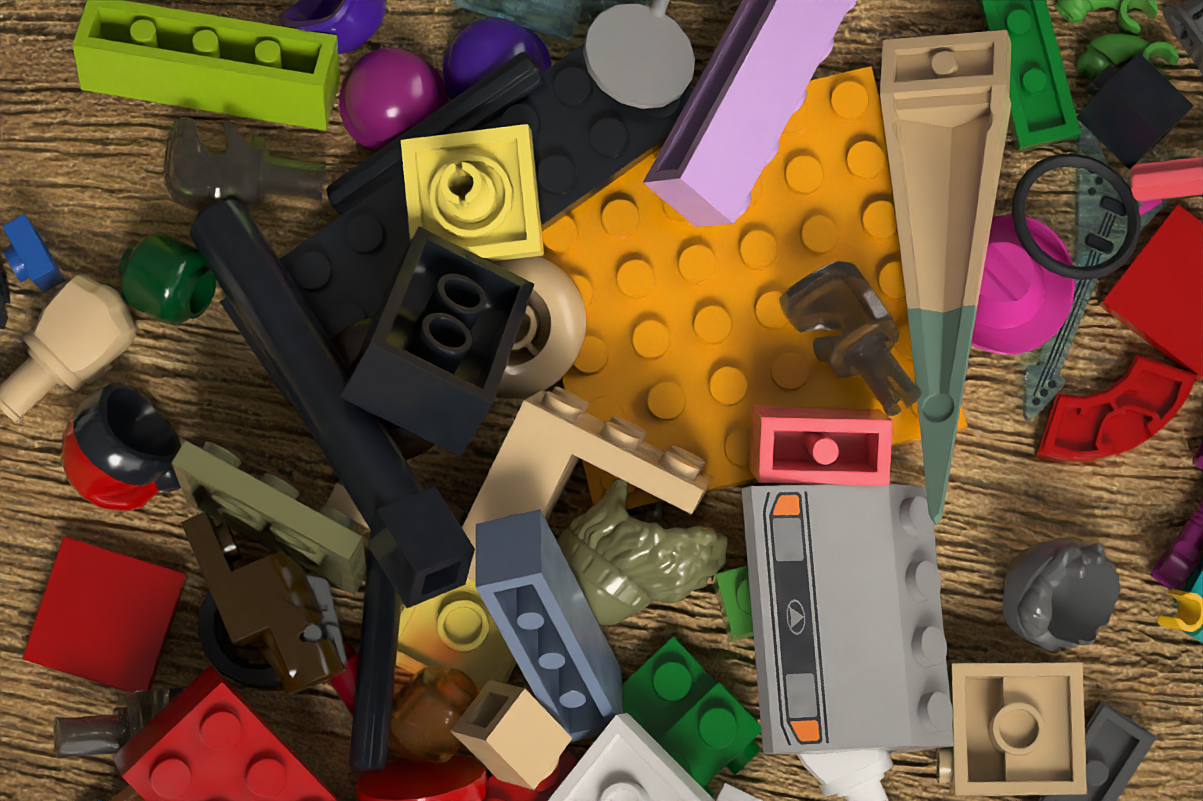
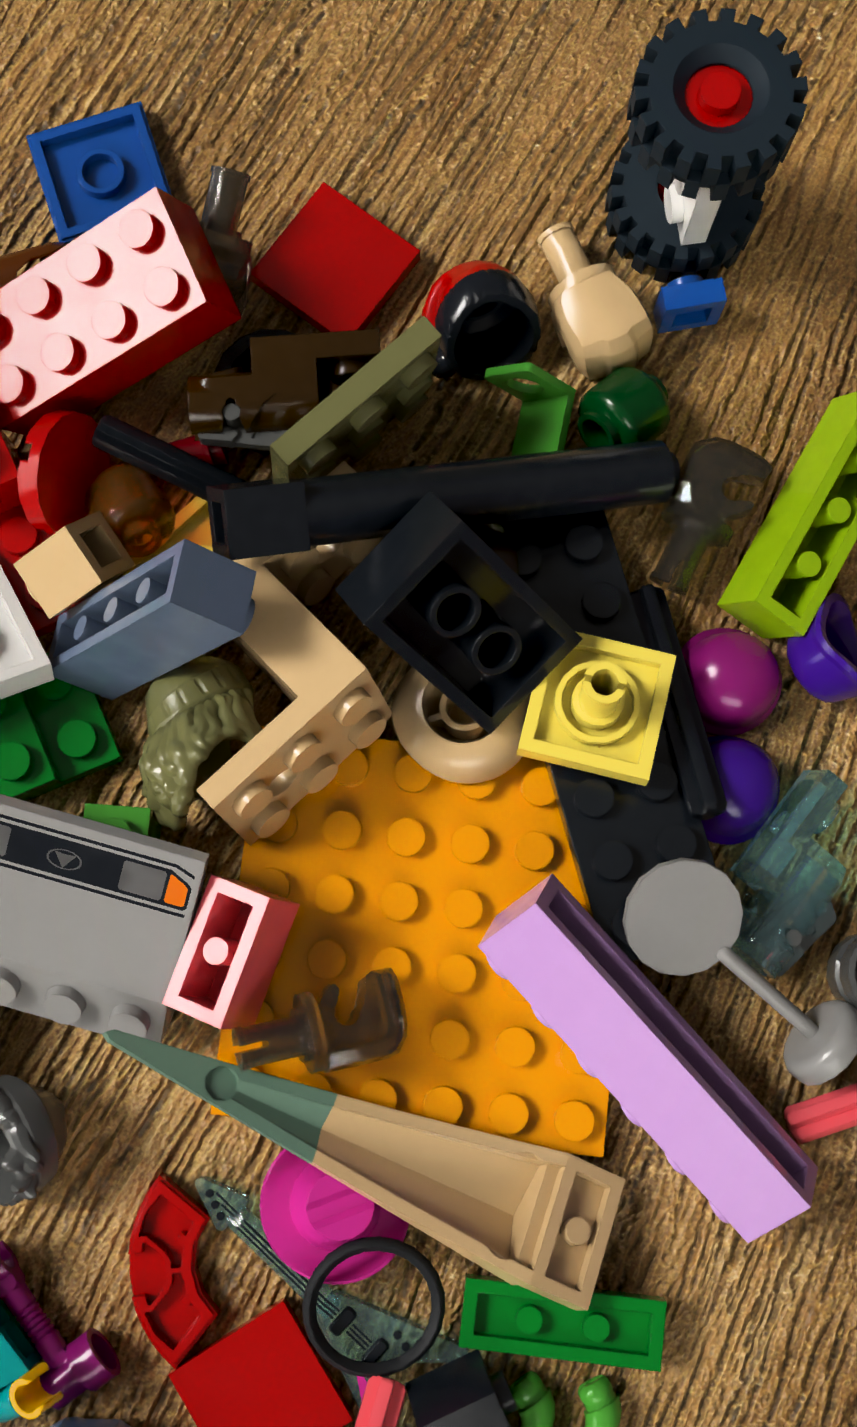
camera: 110 degrees right, 0 degrees up
none -> bright green bracket [484,362,576,456]

